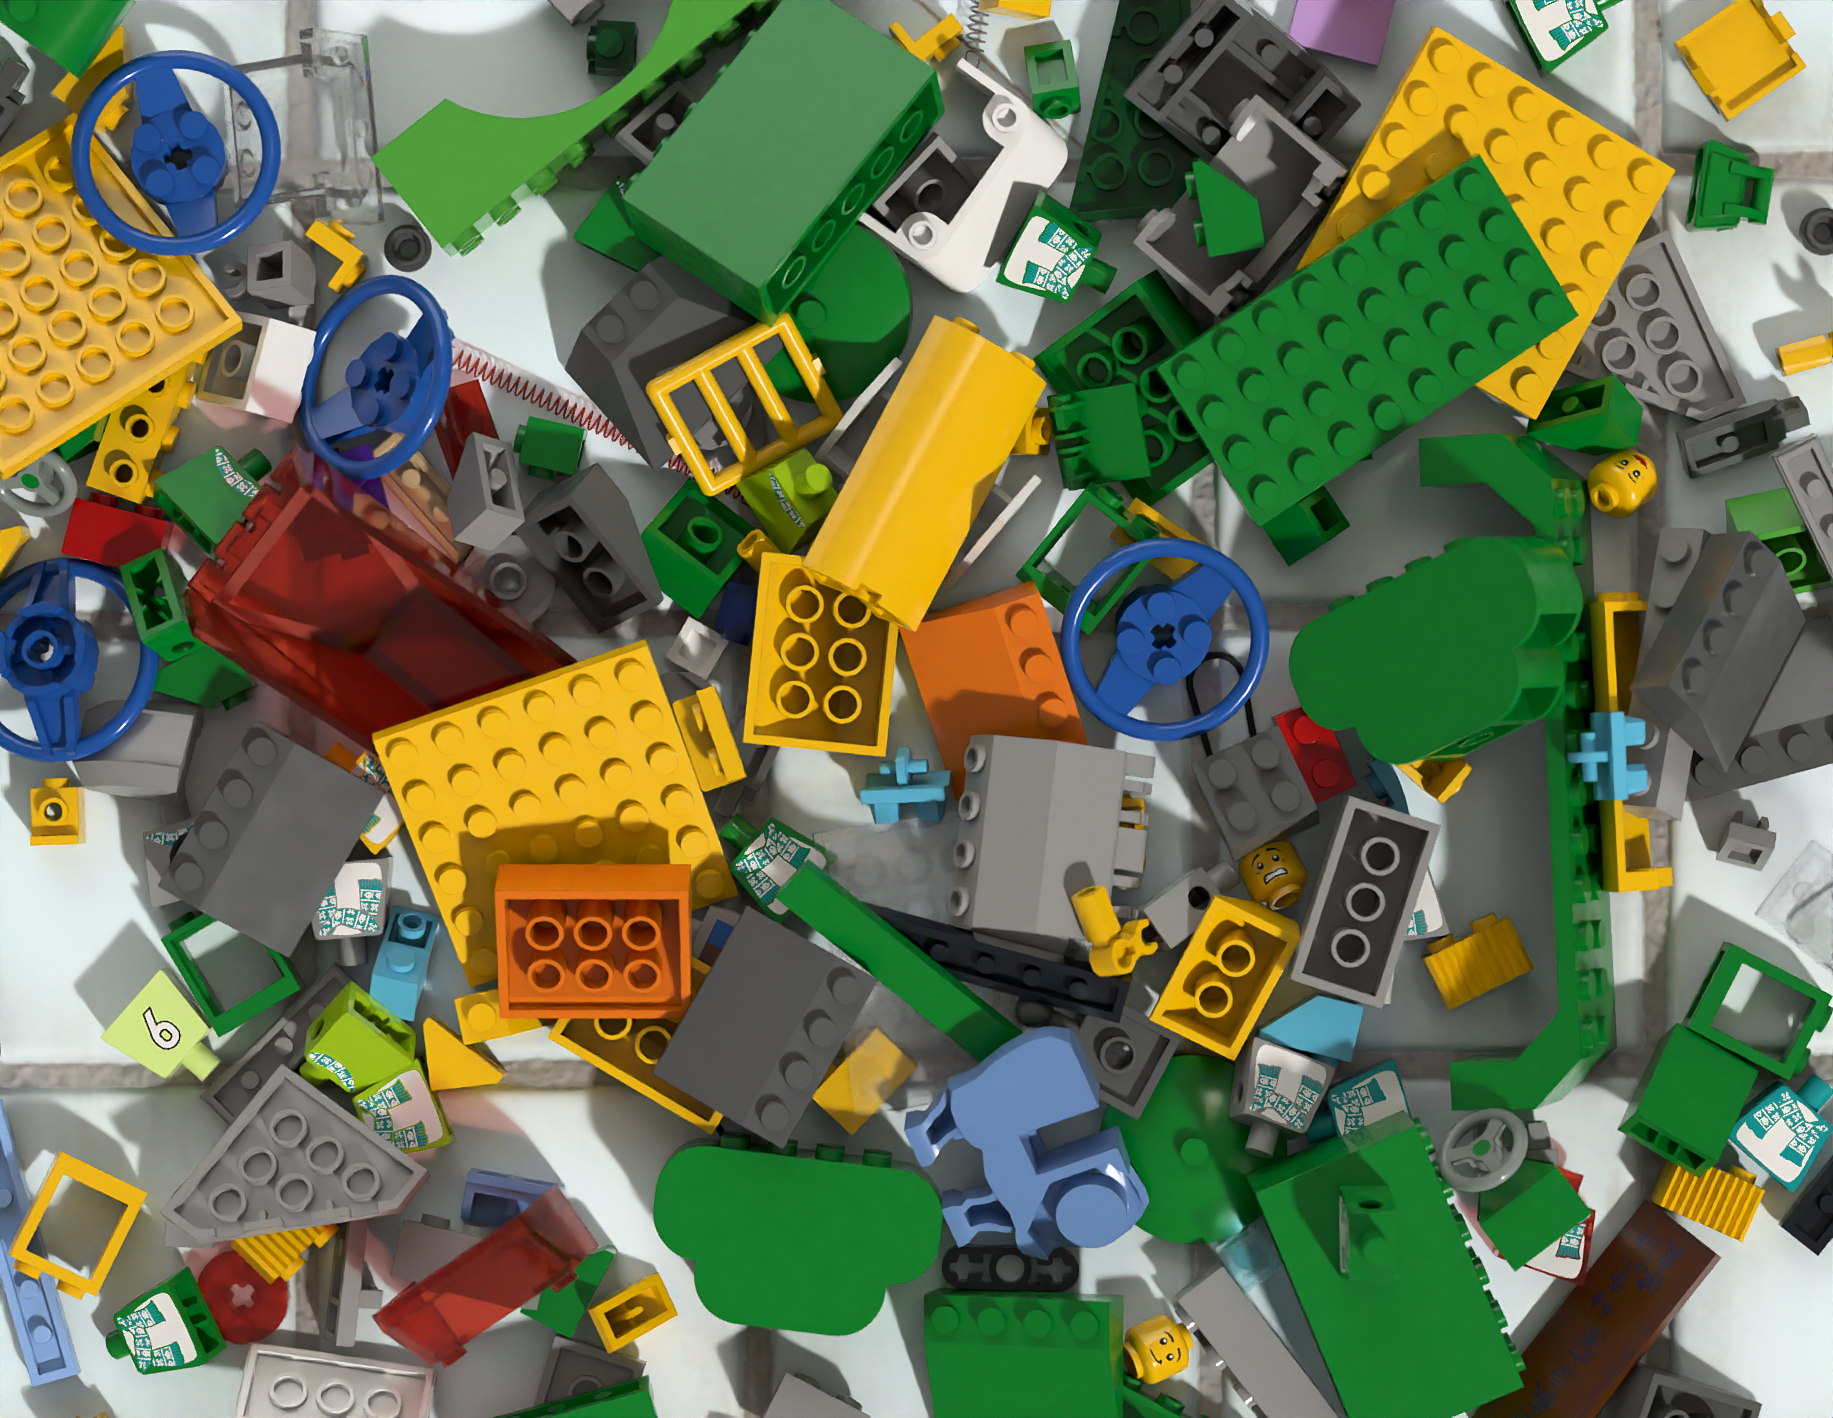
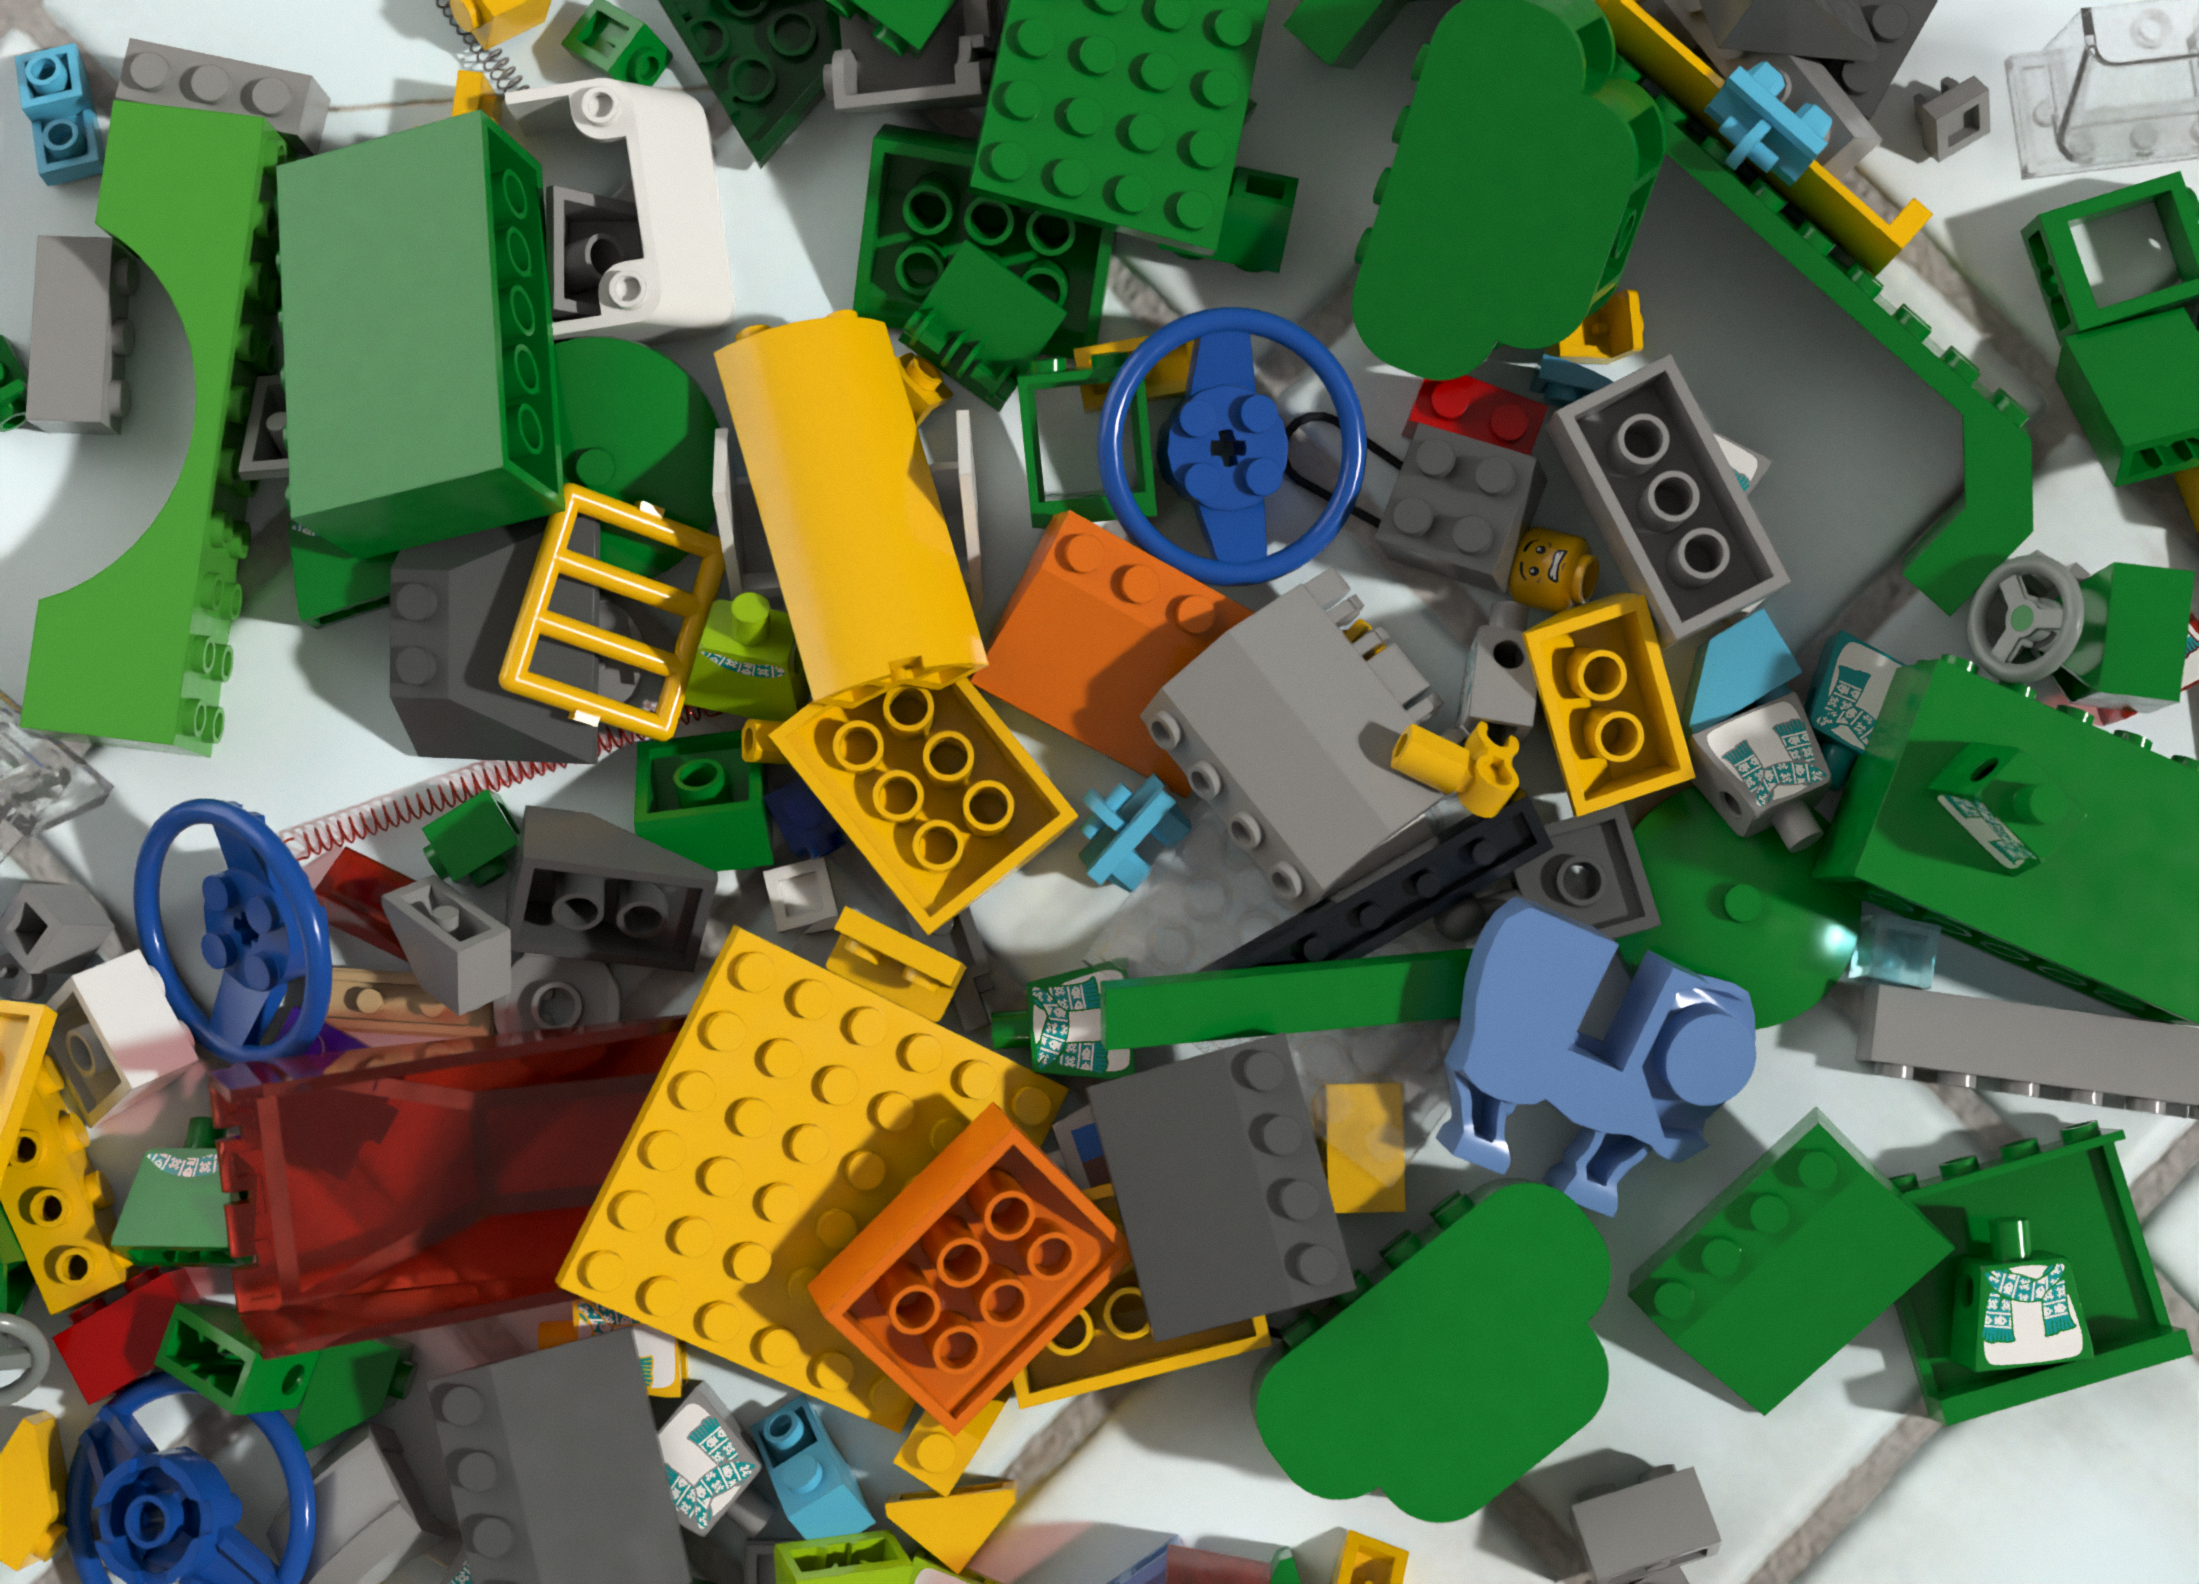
camera: 45 degrees left, 5 degrees down
yellow bracket [305,219,368,294] -> none
dark grey plate [384,225,432,273] -> none
dark green brick [586,20,638,76] -> none
black beam [942,1244,1079,1292] -> none
torso [995,190,1117,304] -> none
yellow head [1123,1314,1194,1385] -> none
yellow brick [1420,912,1534,1010] -> none

